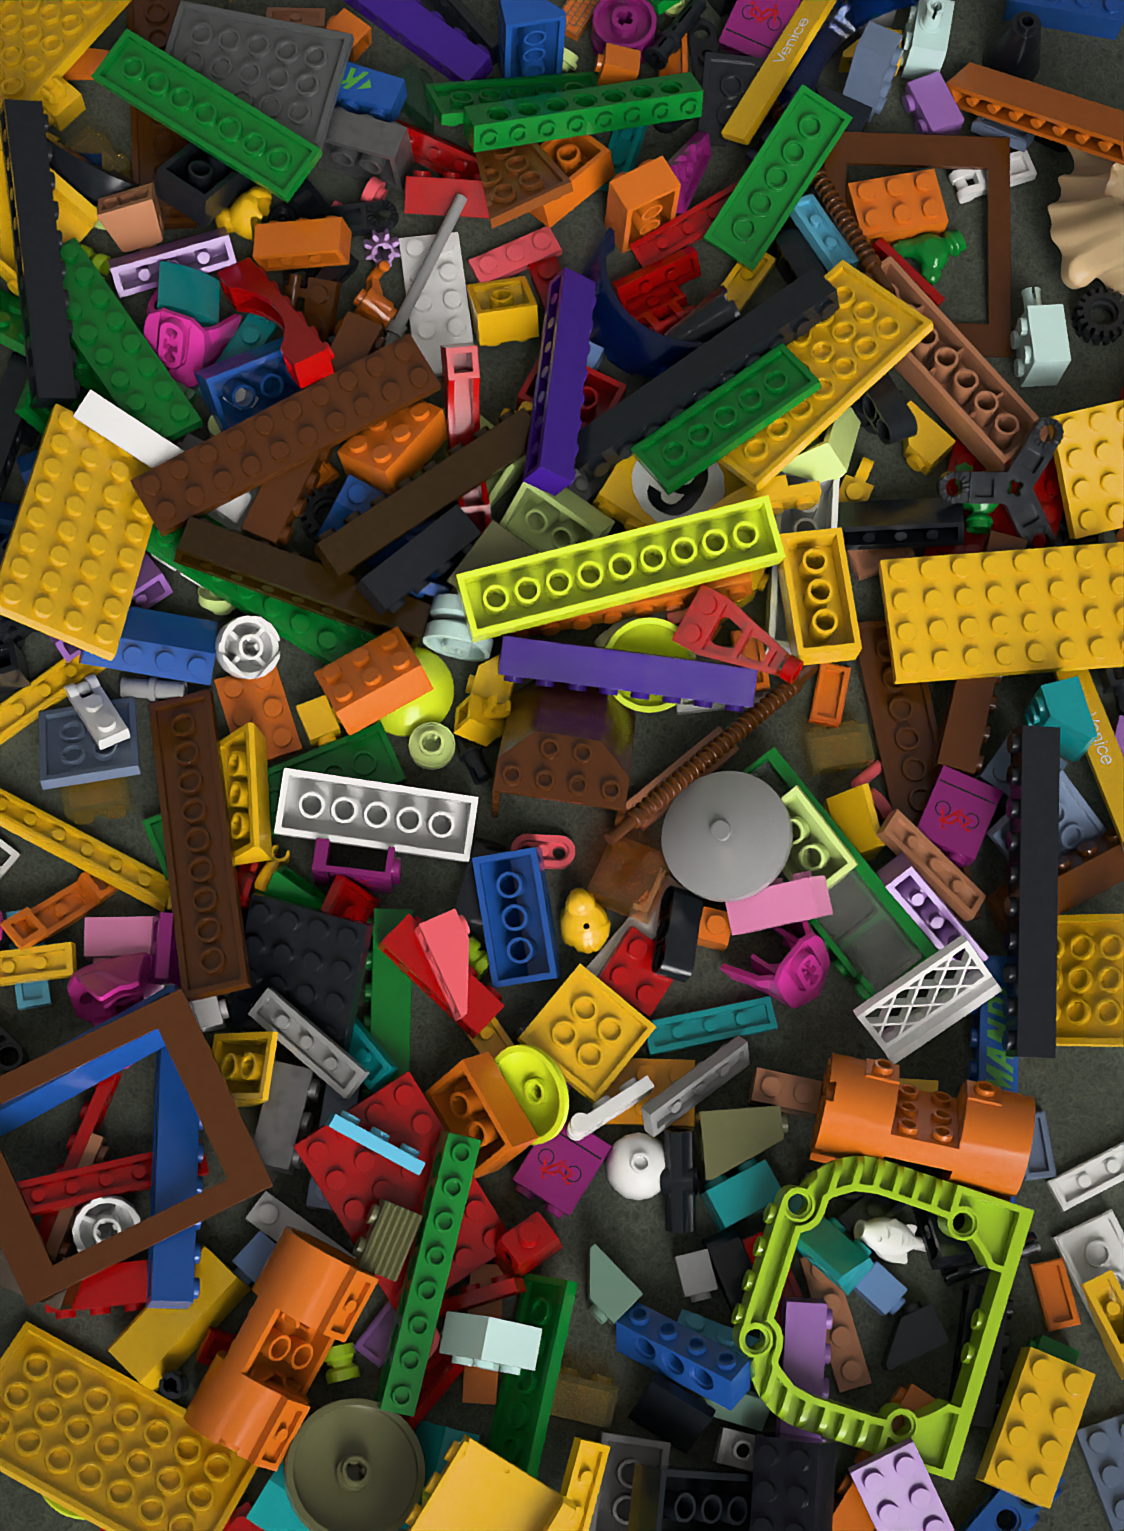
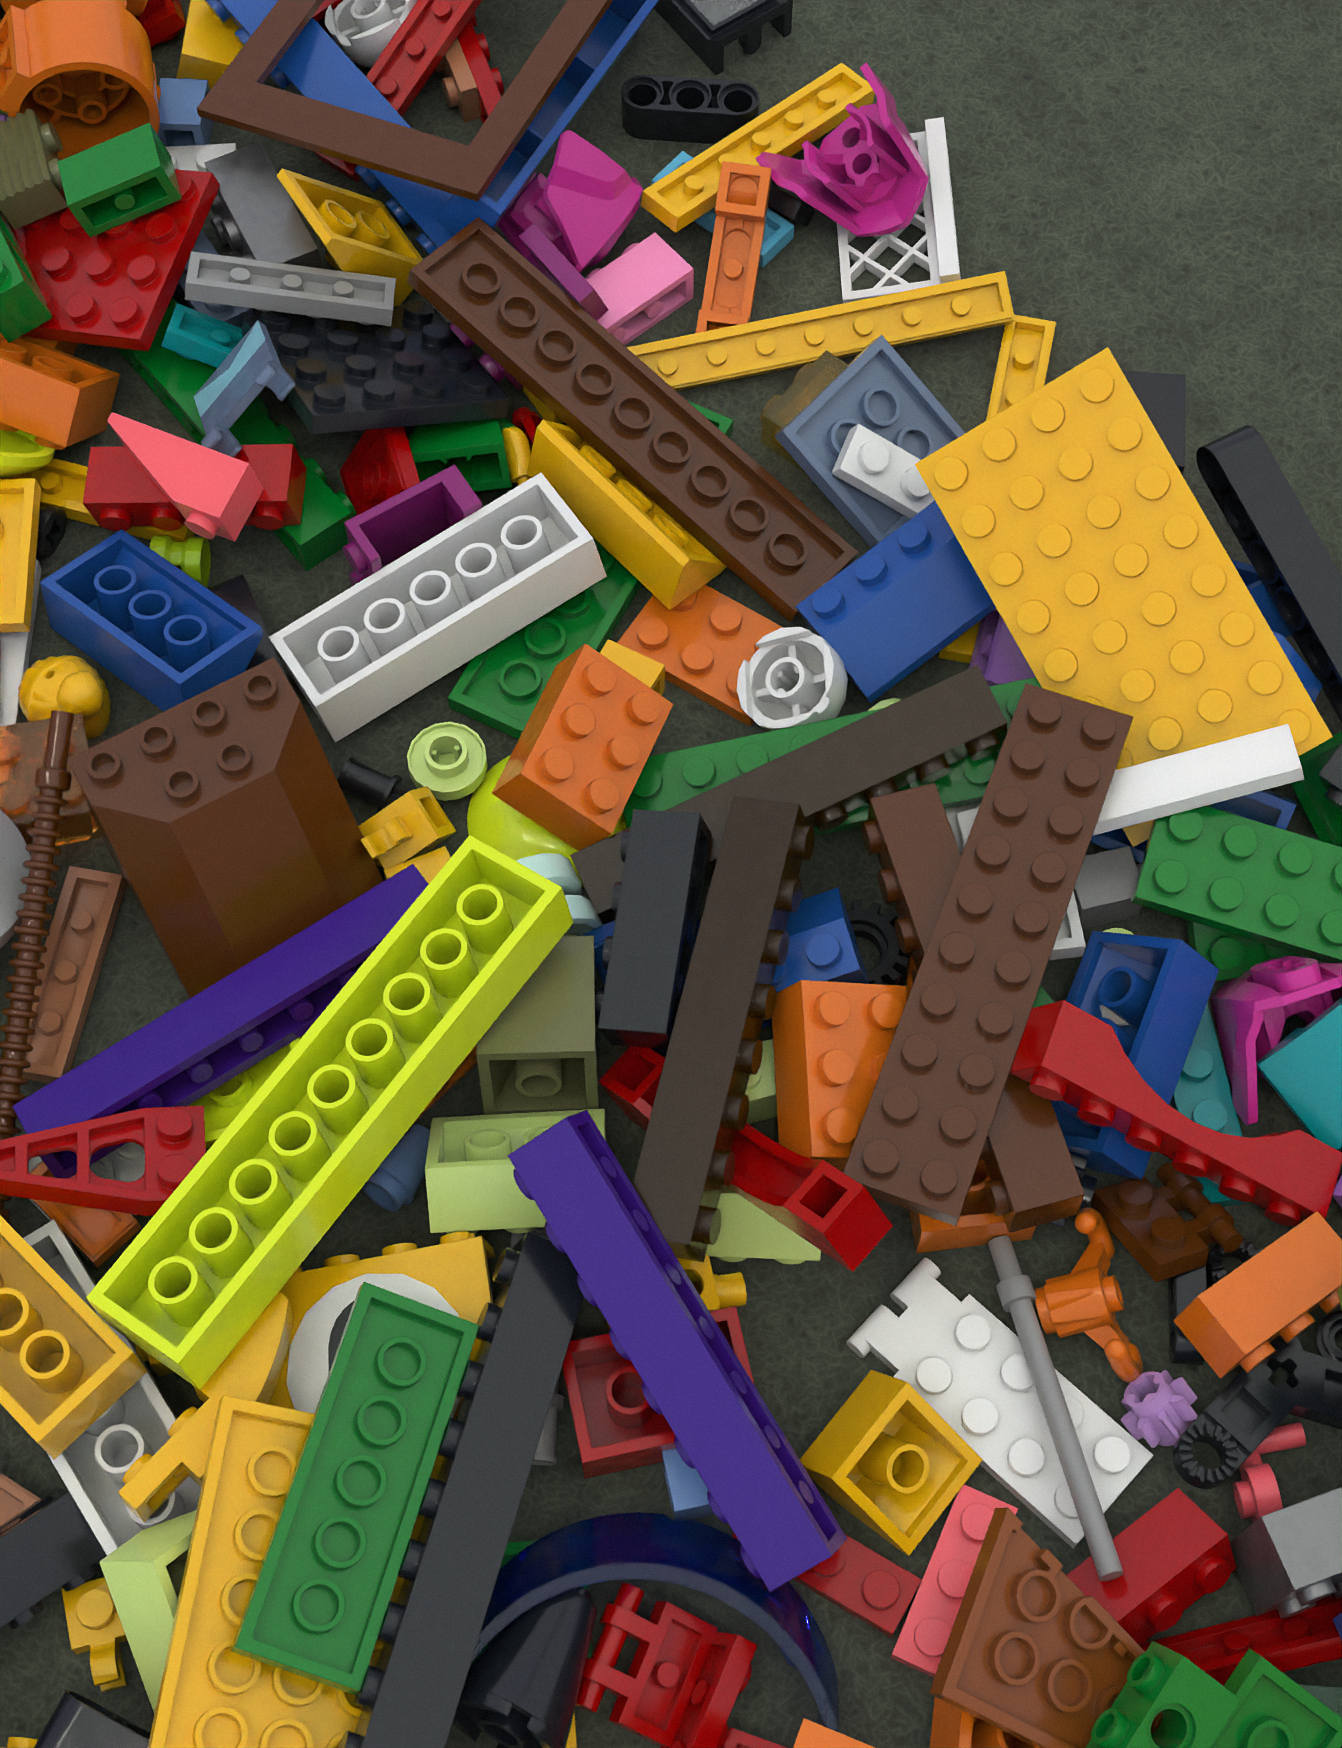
camera: 150 degrees right, 10 degrees down
medium azure plate [325,1110,426,1175] -> none
none -> green brick [57,123,182,238]
none -> sand blue flag [194,320,295,458]

